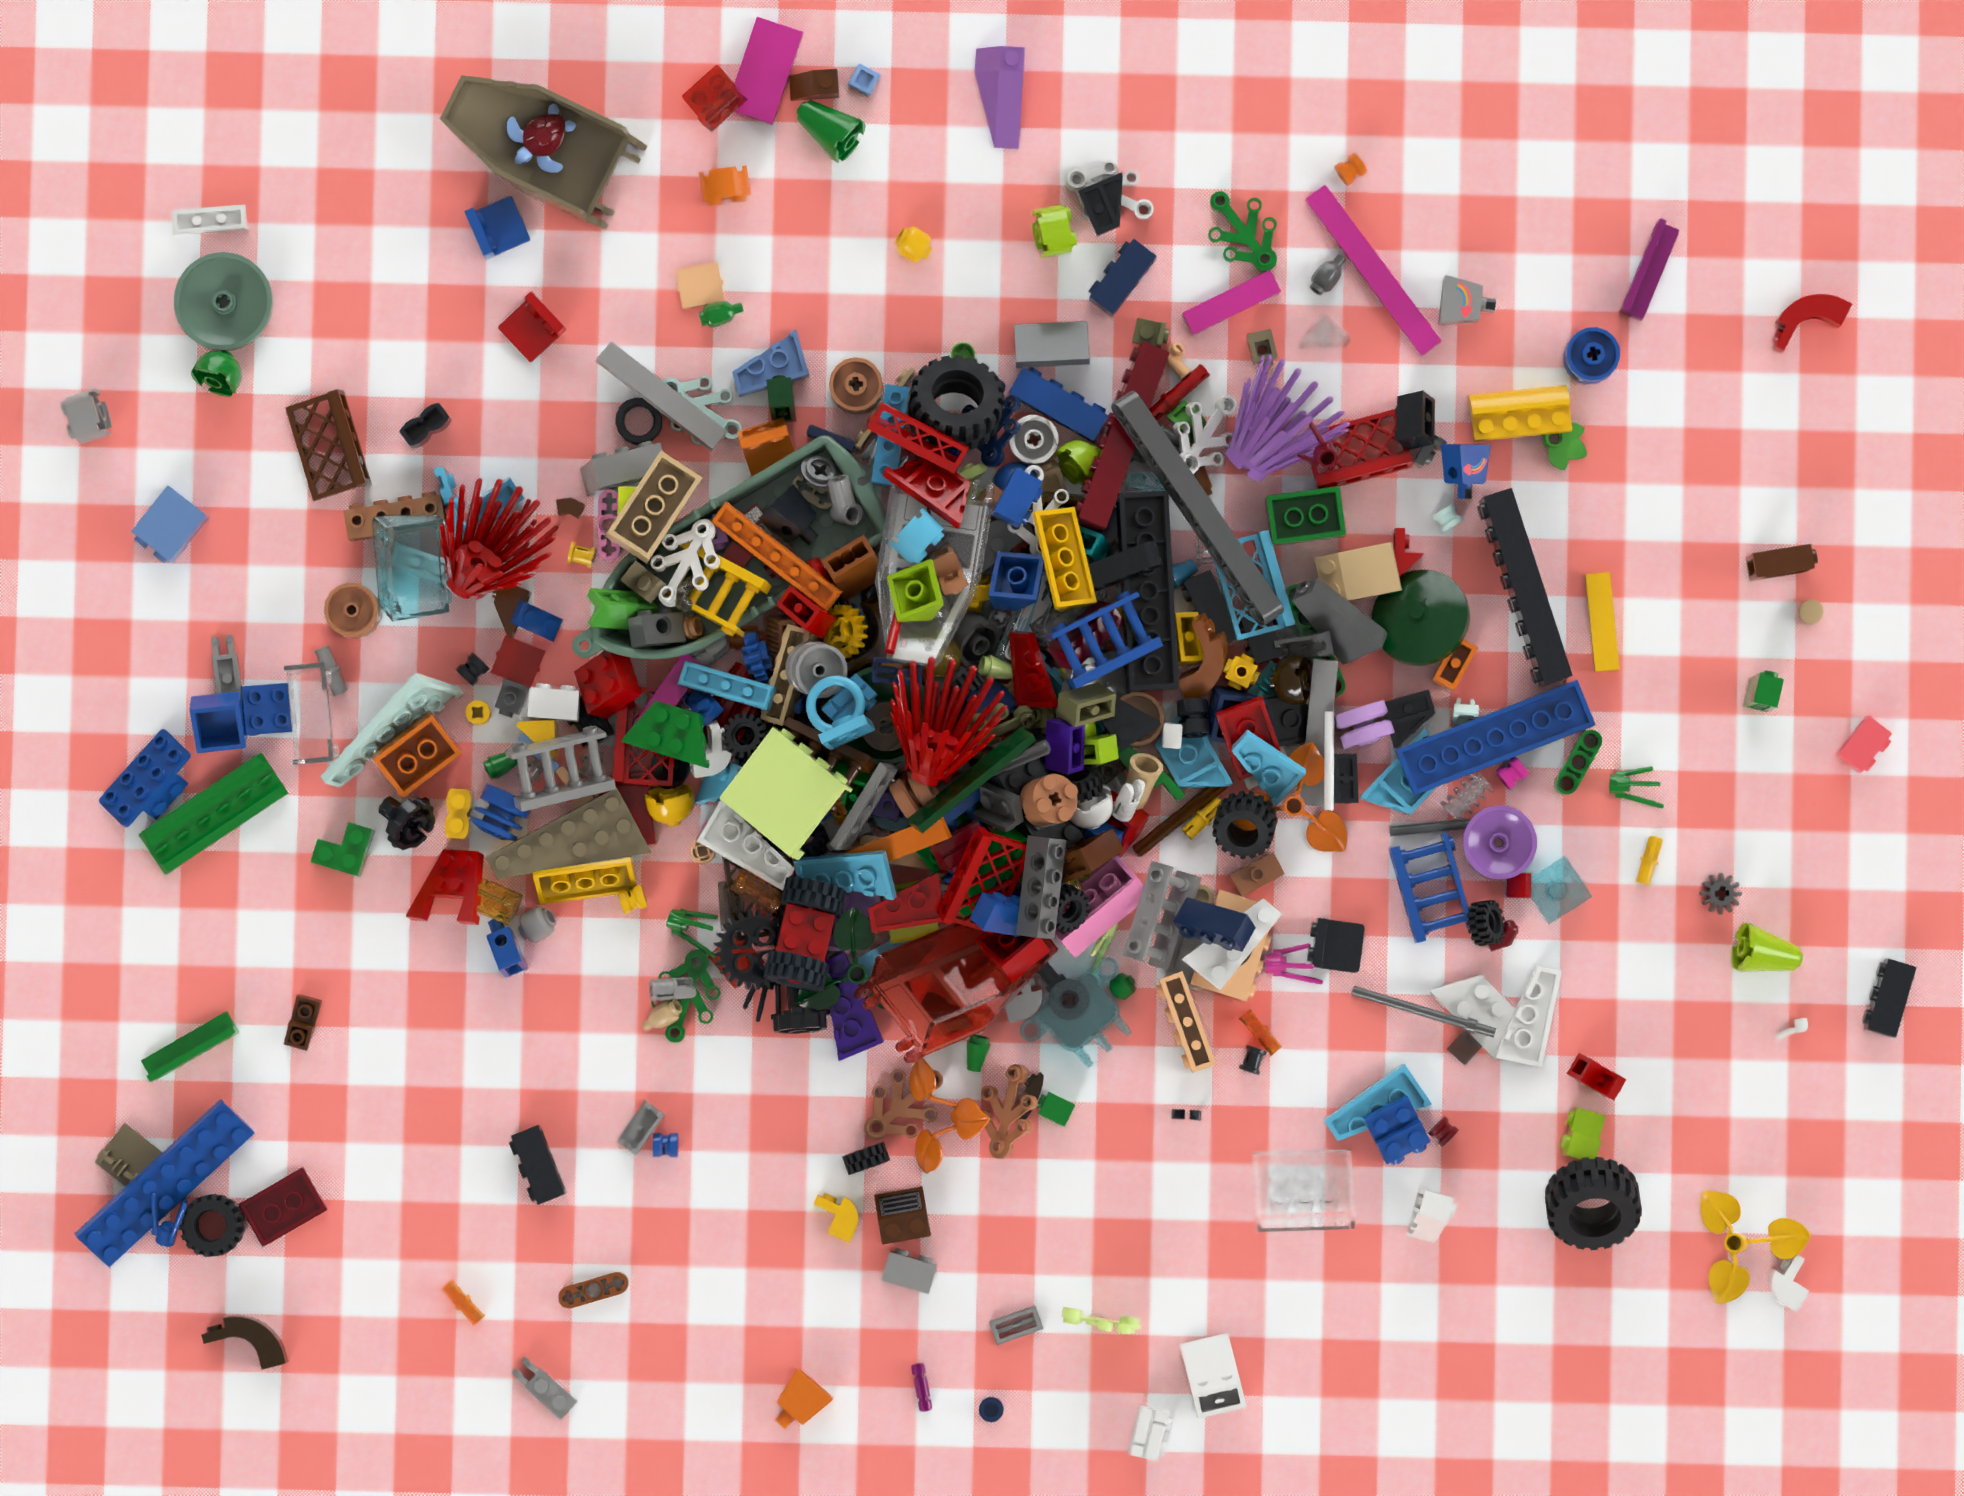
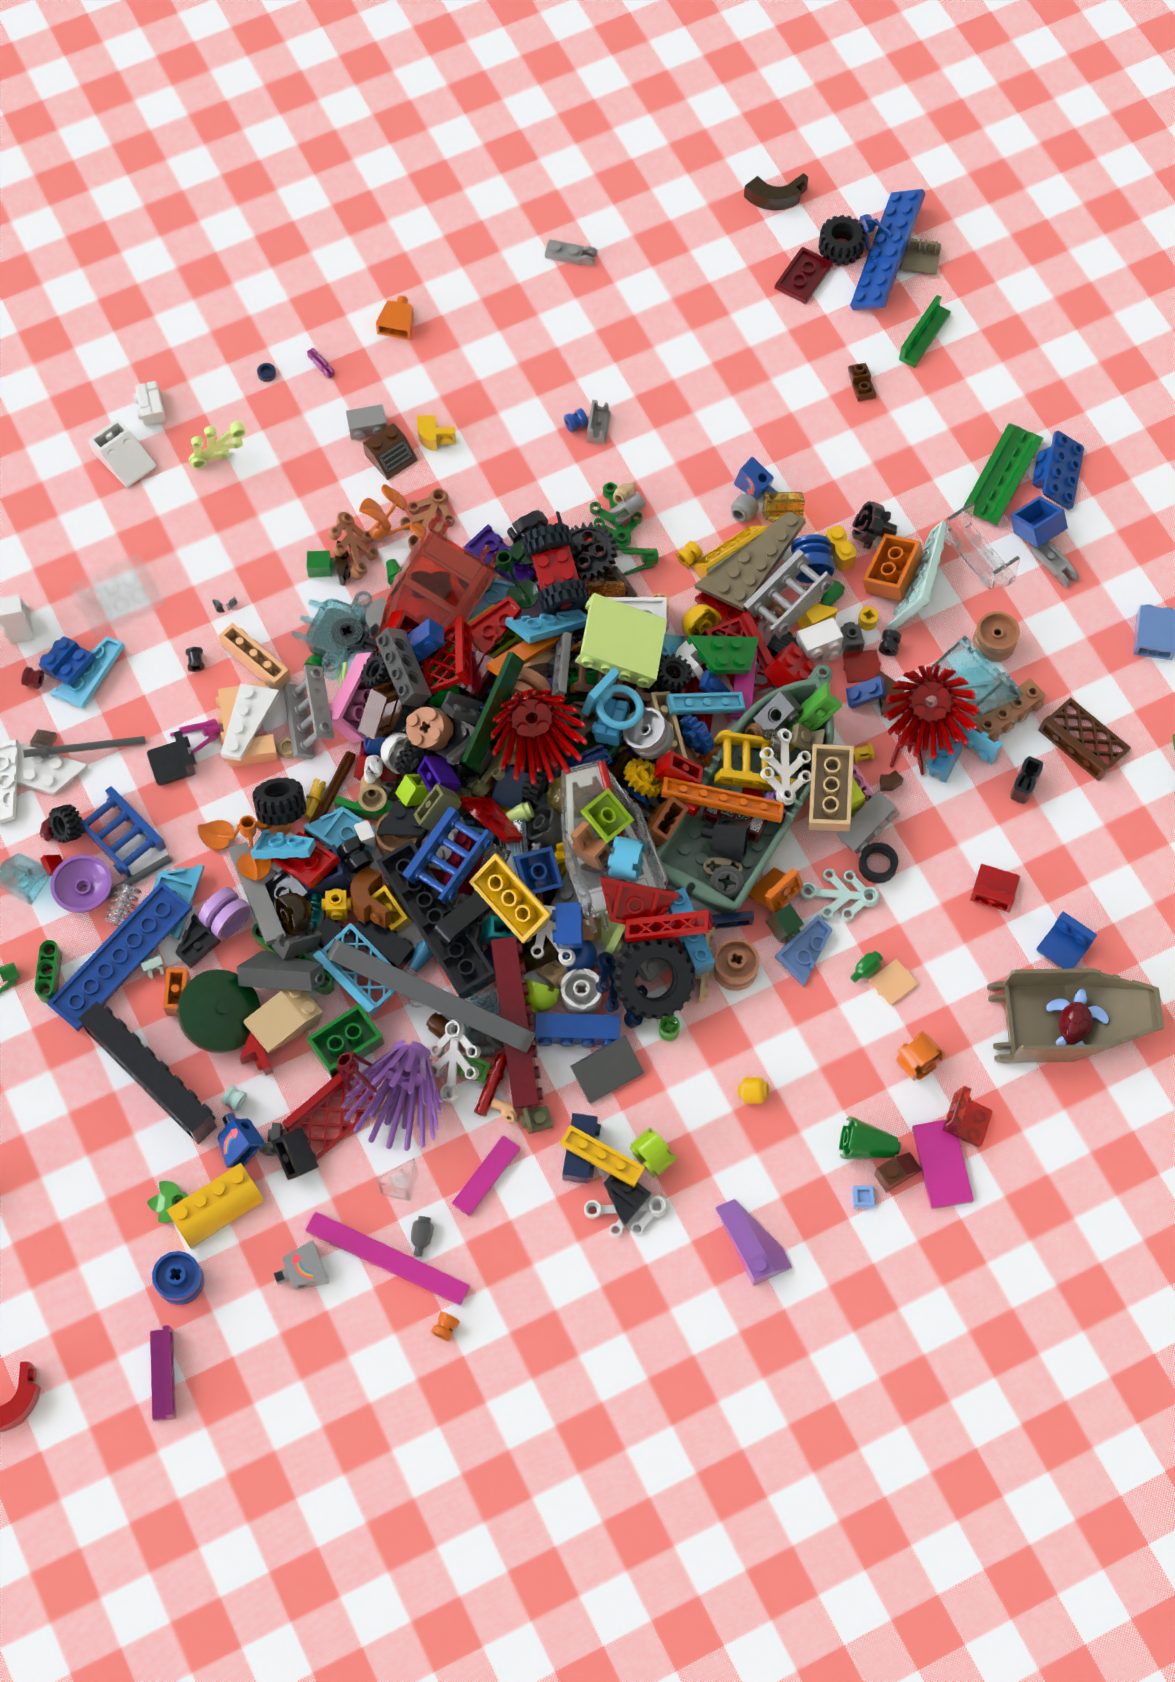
camera: 155 degrees right, 20 degrees down
blue hinge [241,683,293,736] -> none
green brick [310,822,375,877] -> none
light grey pin [314,645,348,697] -> none
red wing [406,849,484,925] -> none
clear orange pin [441,1279,485,1326] -> none
black brick [509,1124,567,1205] -> none
dark orange beam [558,1272,629,1308] -> none
light grey tile [595,341,727,452] -> none
light grey piece [827,475,863,526] -> none
black tyre [842,1142,890,1175] -> none
light grey tile [989,1305,1044,1345] -> none
dark blue brick [1173,897,1256,952] -> none
green plant [1208,191,1277,272] -> none
nougat plate [1230,852,1285,897] -> none
clear orange pin [1239,1009,1283,1056] -> none
dark tan brick [1246,329,1278,367] -> none
white bar [1324,711,1334,810] -> none
black hinge [1334,753,1359,804] -> none
dark pink wheel [1495,757,1529,790] -> none
yellow tile [1585,572,1620,672] -> none
none -> yellow plate [559,1125,645,1187]

